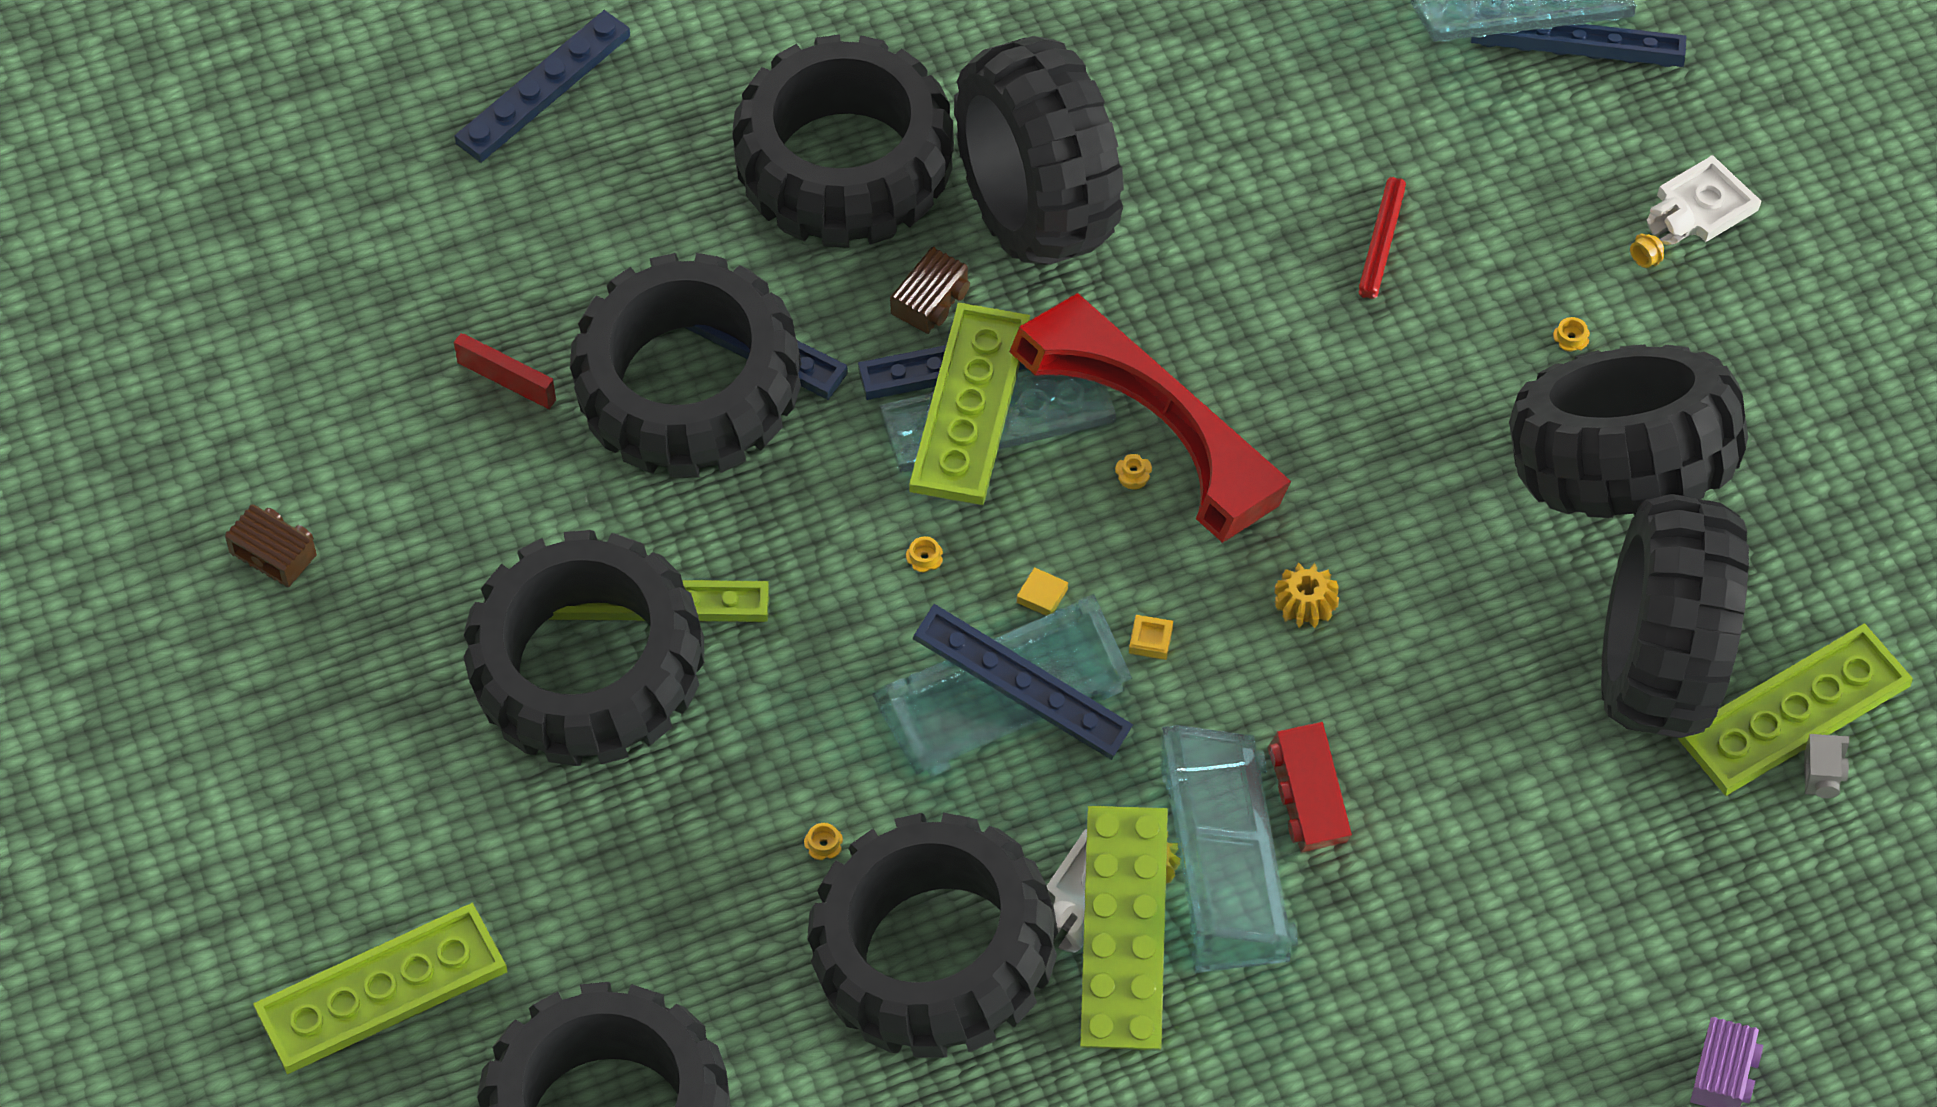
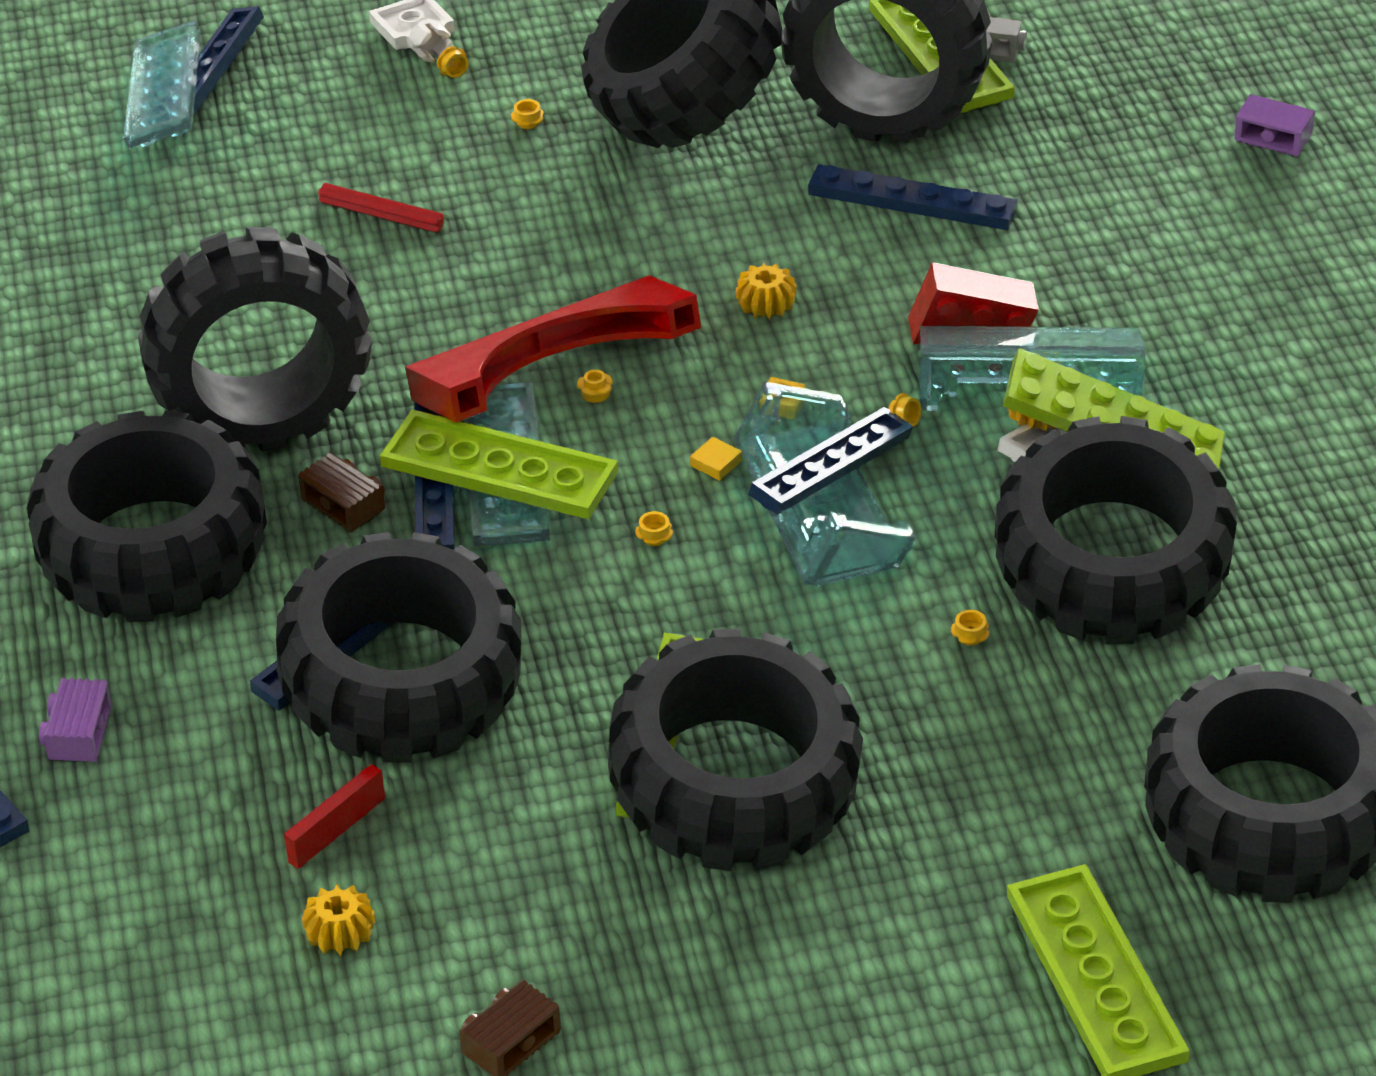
camera: 80 degrees left, 15 degrees down
none -> medium lavender brick [39,677,112,762]
none -> yellow gear [302,883,375,957]
none -> dark blue plate [808,164,1017,230]
none -> yellow plate [888,393,922,427]

